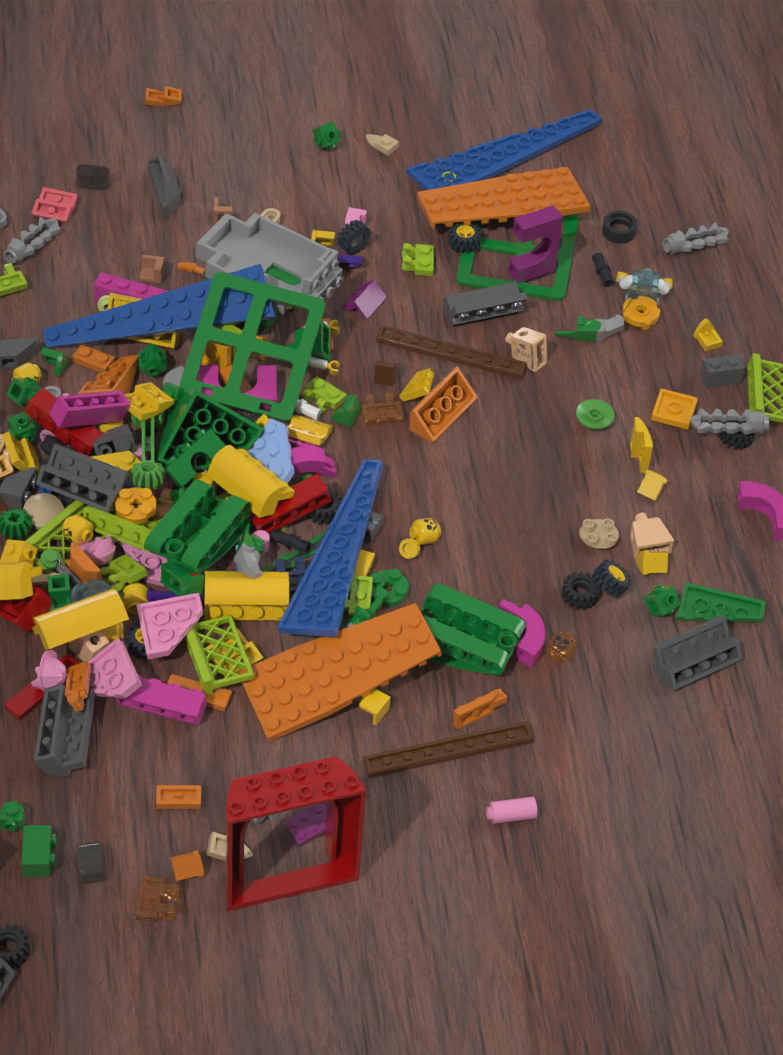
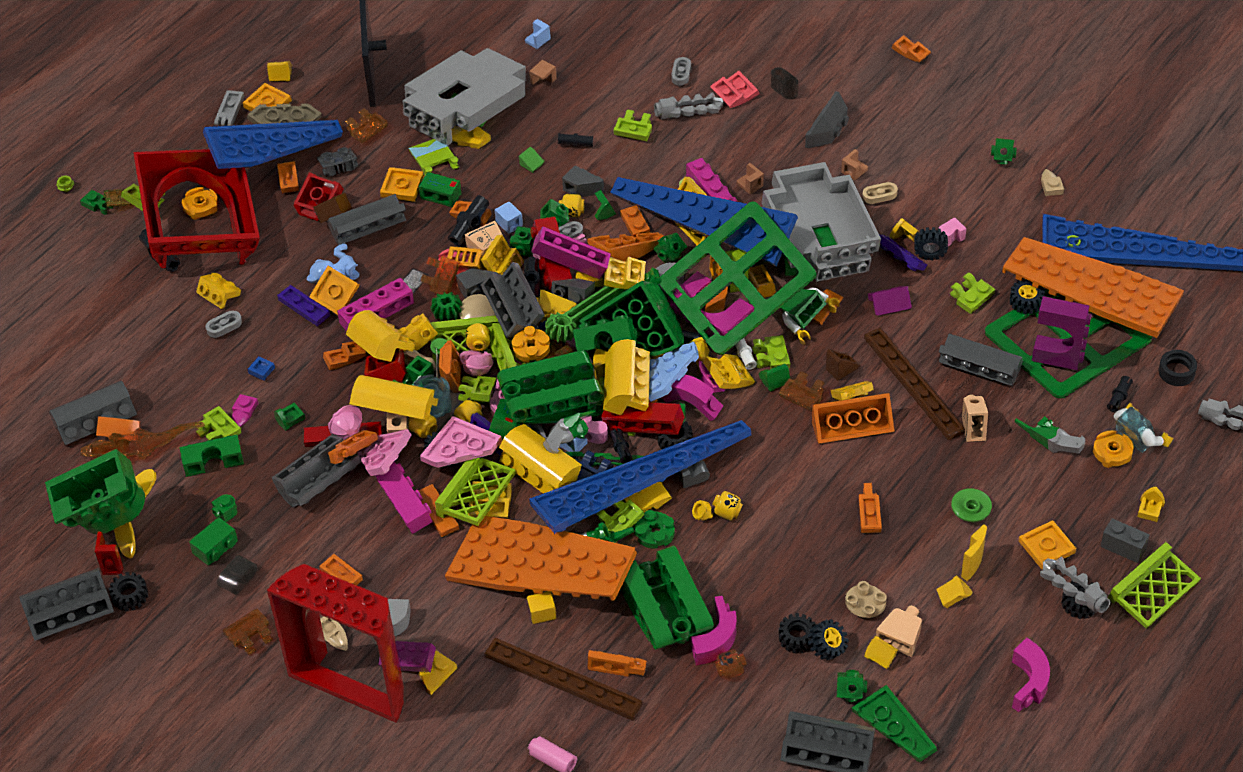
camera: 50 degrees right, 0 degrees up
none -> orange hinge [858,483,882,533]

